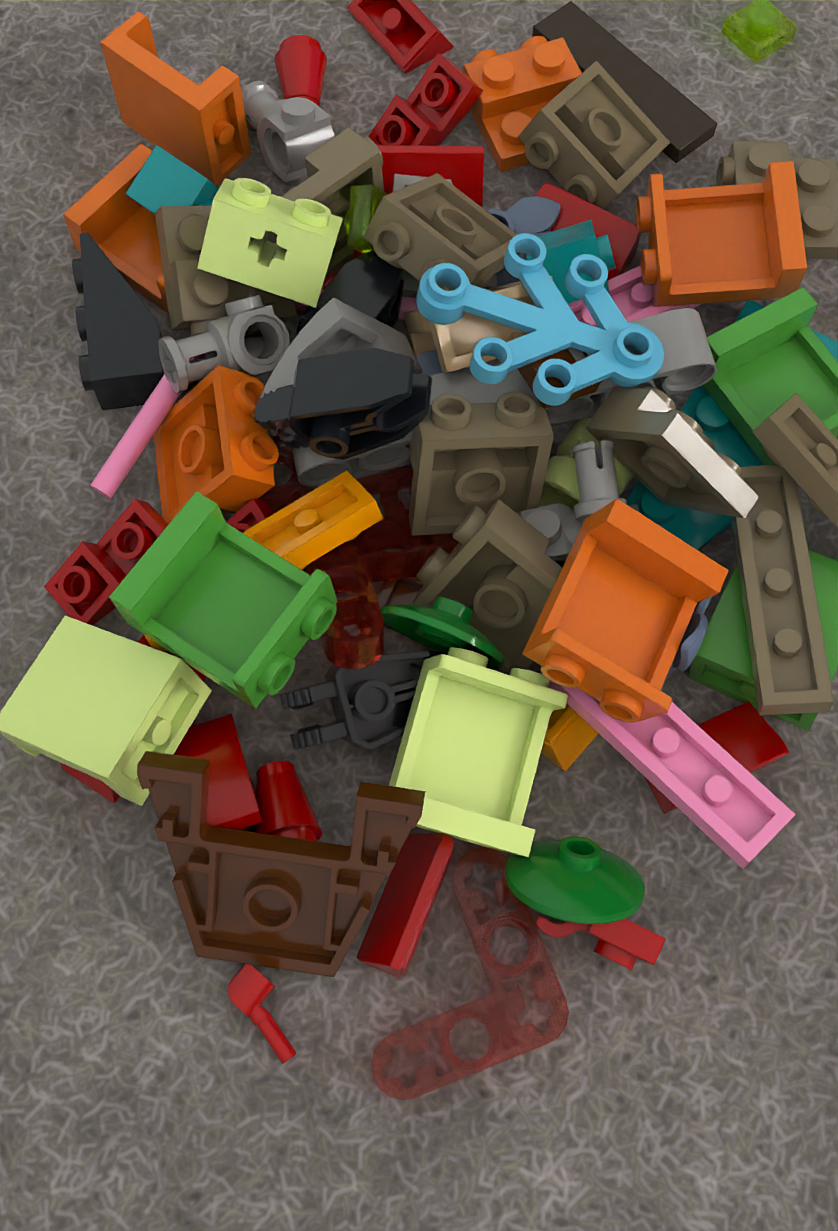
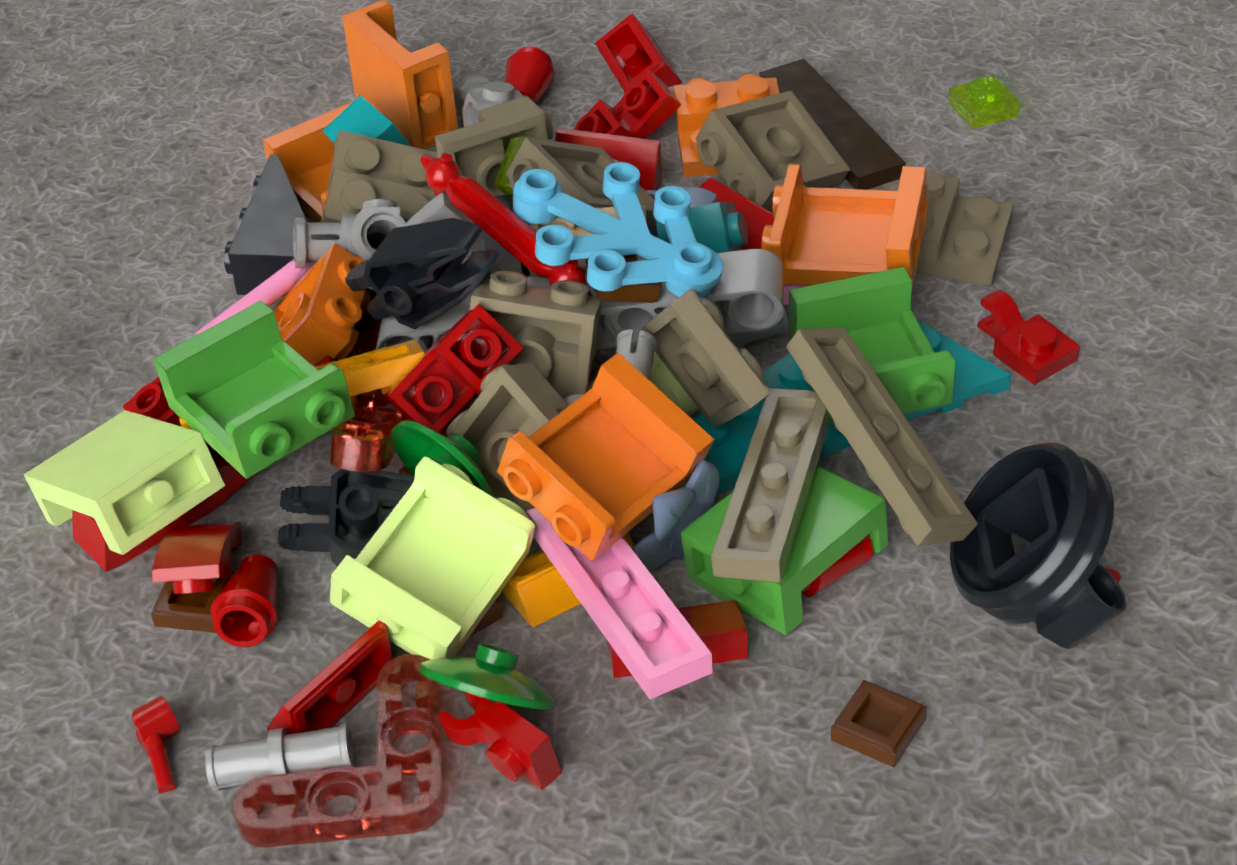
camera: 20 degrees right, 25 degrees down
reddish brown wing [137,751,426,977] -> none
yellowish green brick [197,178,343,308] -> none
none -> light grey pin [205,723,355,791]
none -> red slope [384,304,523,432]
none -> red wheel [420,153,592,296]

